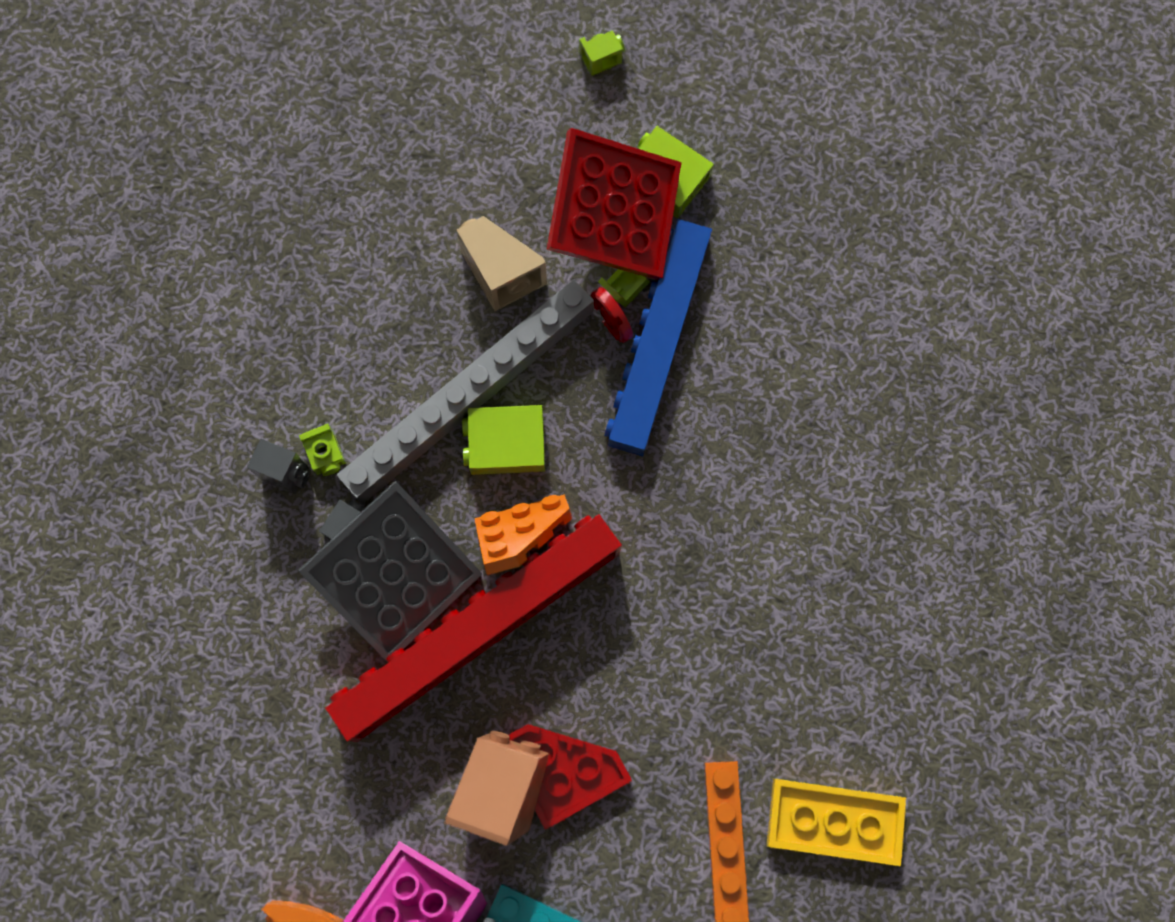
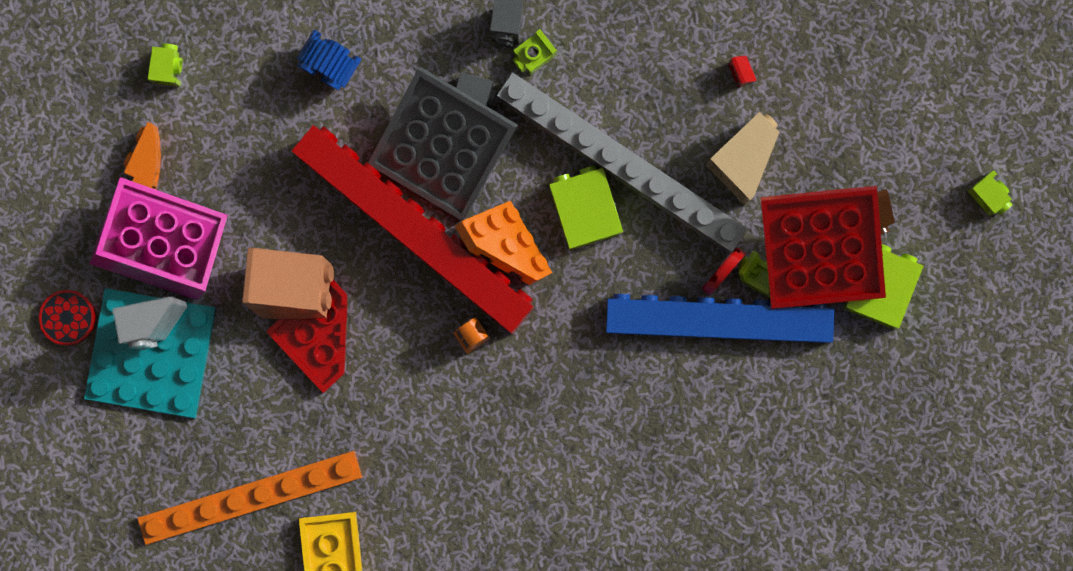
camera: 80 degrees right, 10 degrees up
none -> lime brick [148,43,183,87]
none -> blue brick [296,30,362,91]
none -> orange leg [453,317,490,354]
none -> red slope [728,56,757,88]

